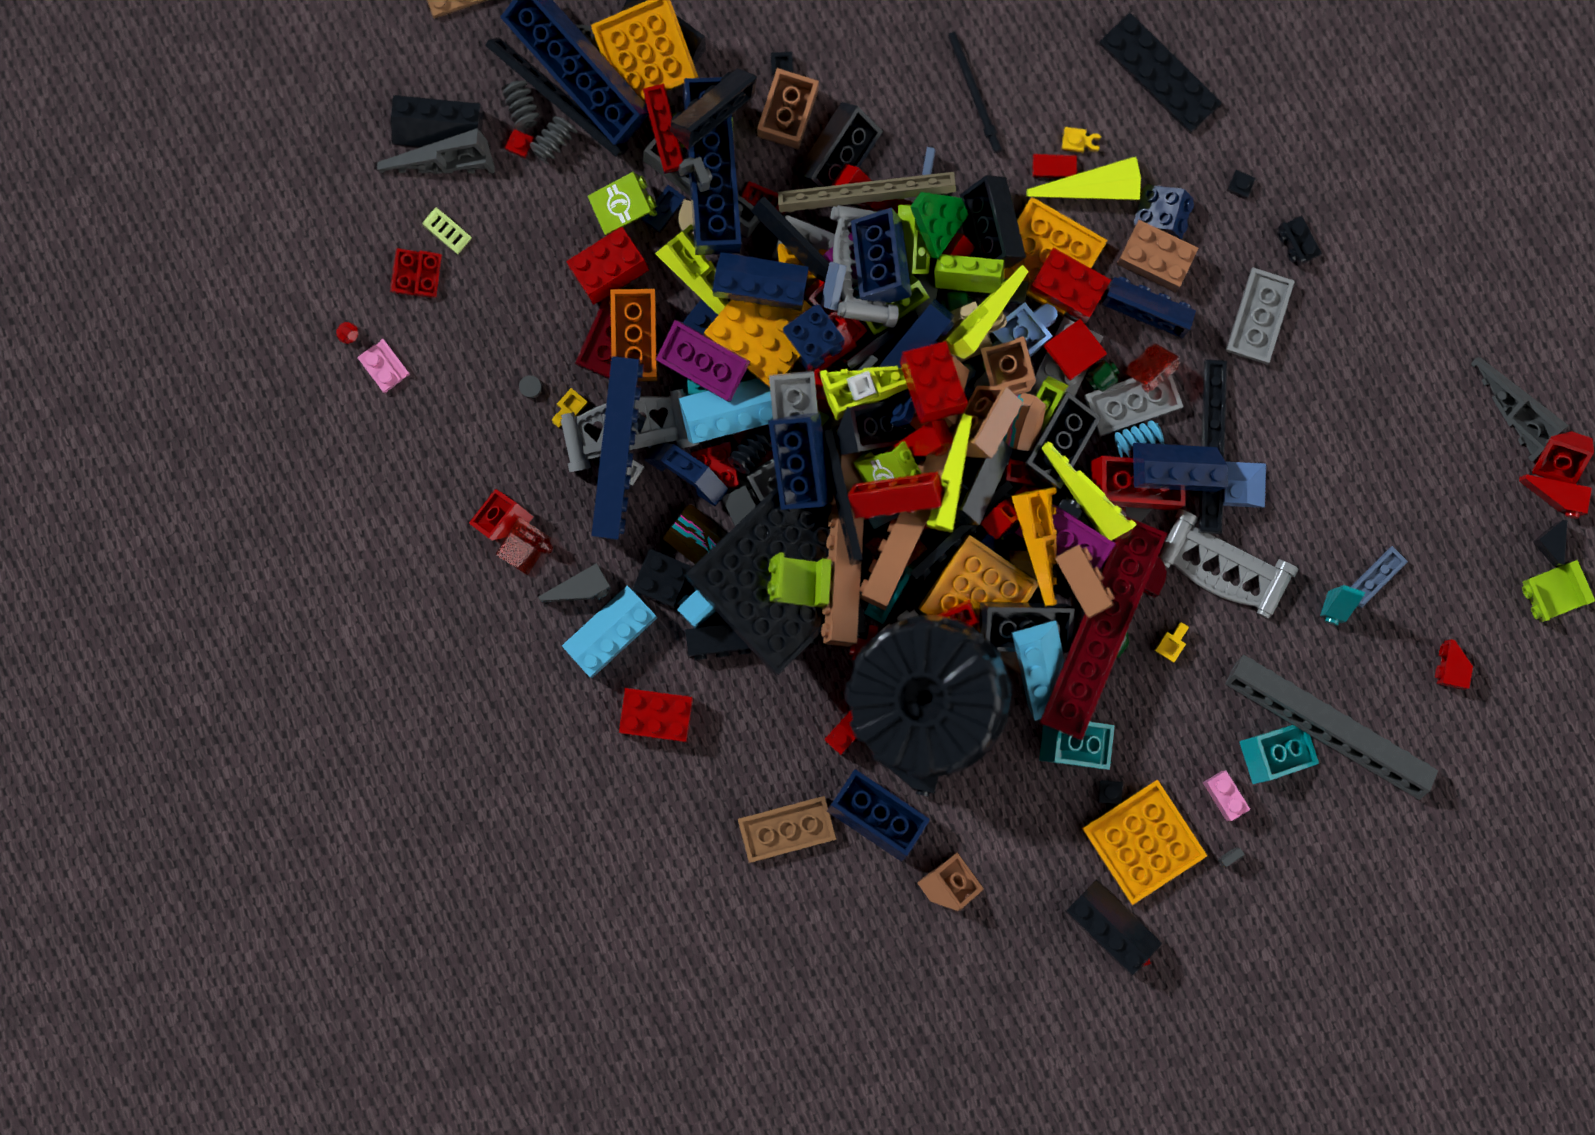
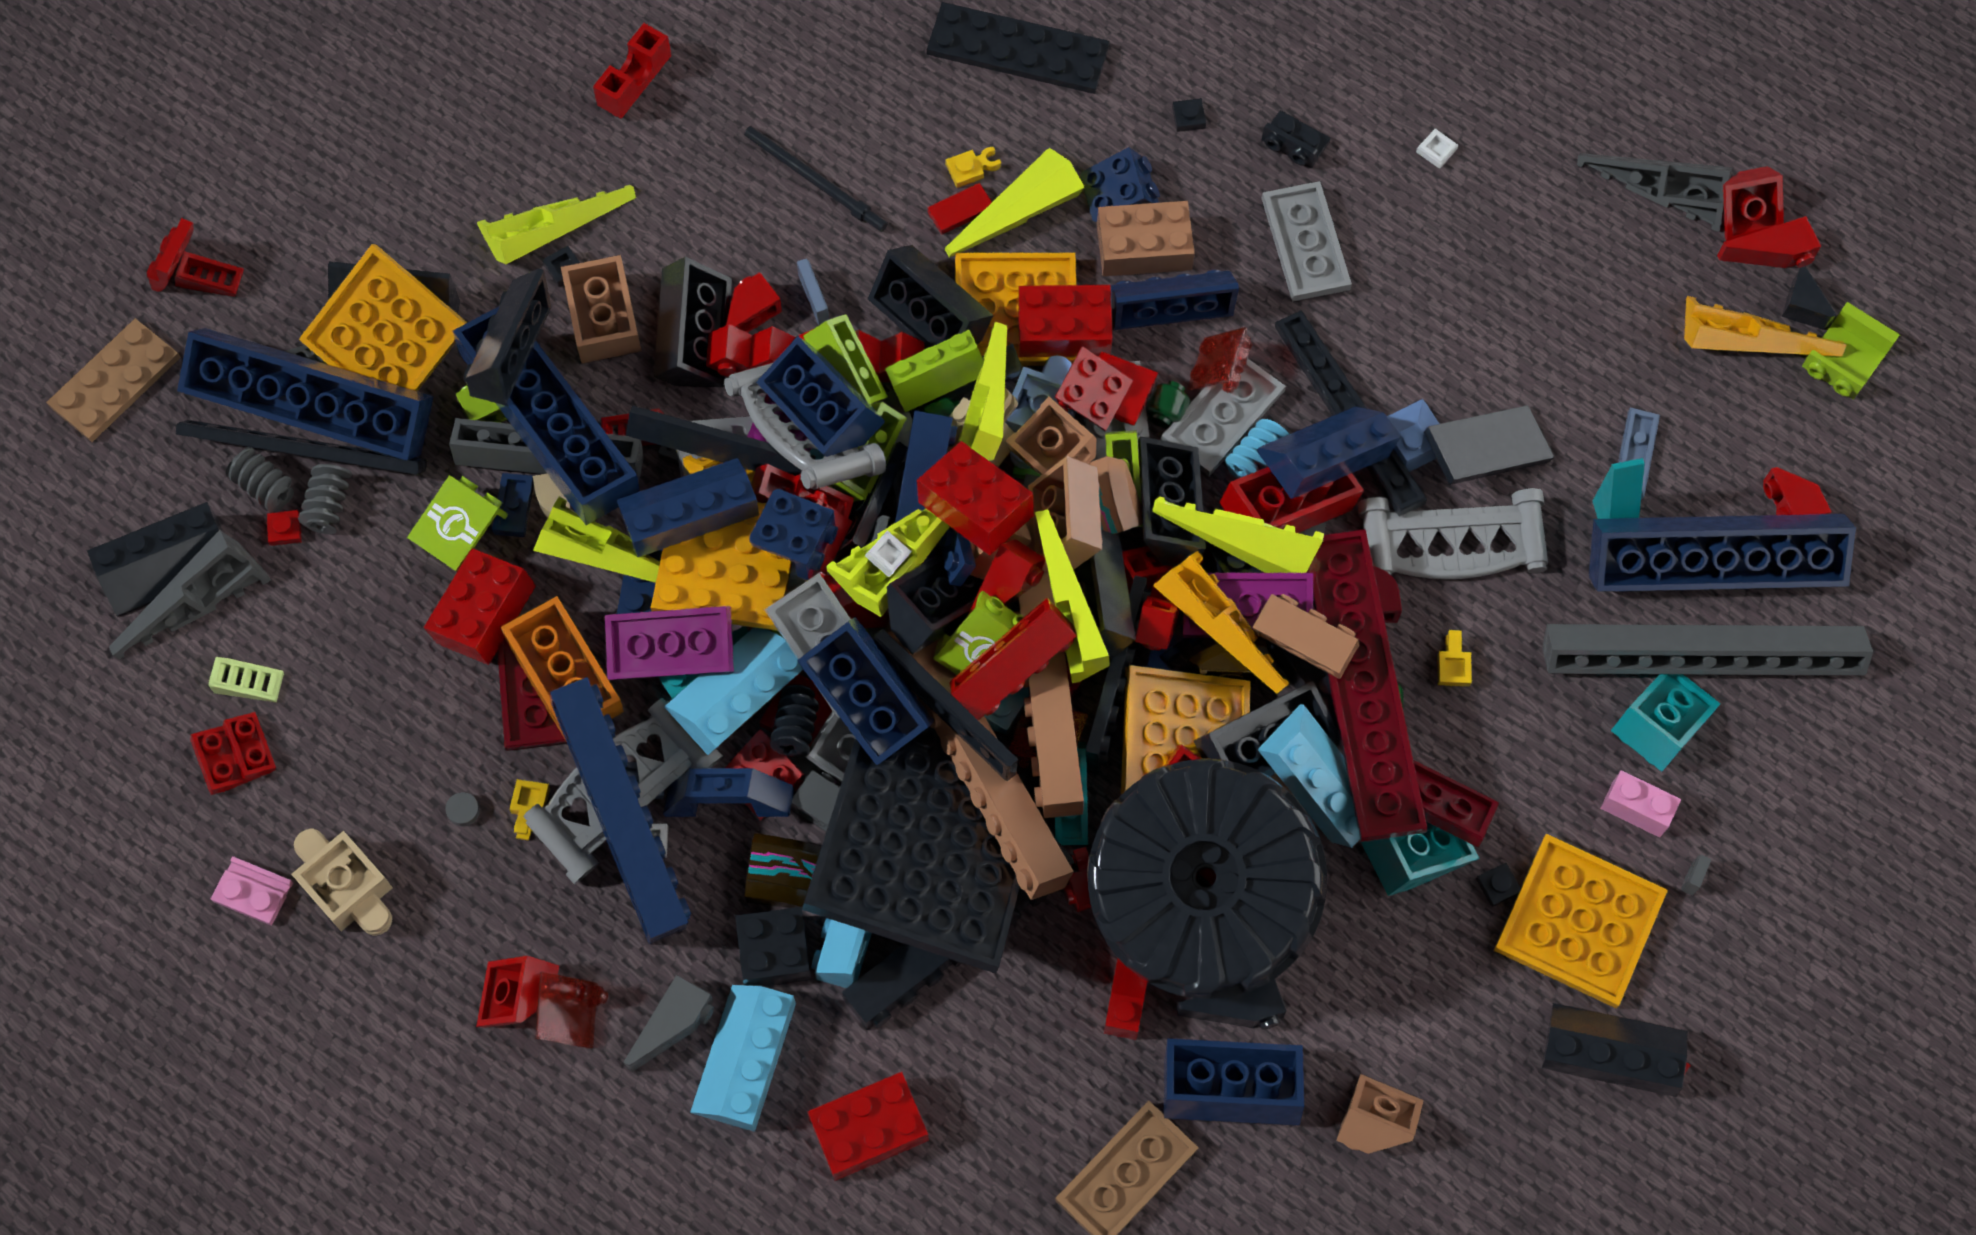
camera: 30 degrees left, 15 degrees down
red plate [336,322,359,344] -> none
red tile [643,83,684,174] -> none
dark grey bracket [679,157,712,192] -> none
lime panel [768,553,831,608] -> none
dark tan plate [778,172,956,212] -> none
sand blue tile [820,262,847,310] -> none
green plate [910,192,968,259] -> none
black plate [1058,499,1084,520] -> none
none -> tan brick [291,829,393,936]
none -> neon yellow wedge [477,185,636,265]
none -> red slope [726,272,782,333]
none -> red hinge [1054,346,1133,431]
none -> dark red tile [1413,760,1499,848]
none -> white tile [1416,129,1458,169]
none -> tile [1424,405,1554,485]
none -> dark blue brick [1589,514,1856,592]
none -> light orange wedge [1684,296,1846,356]

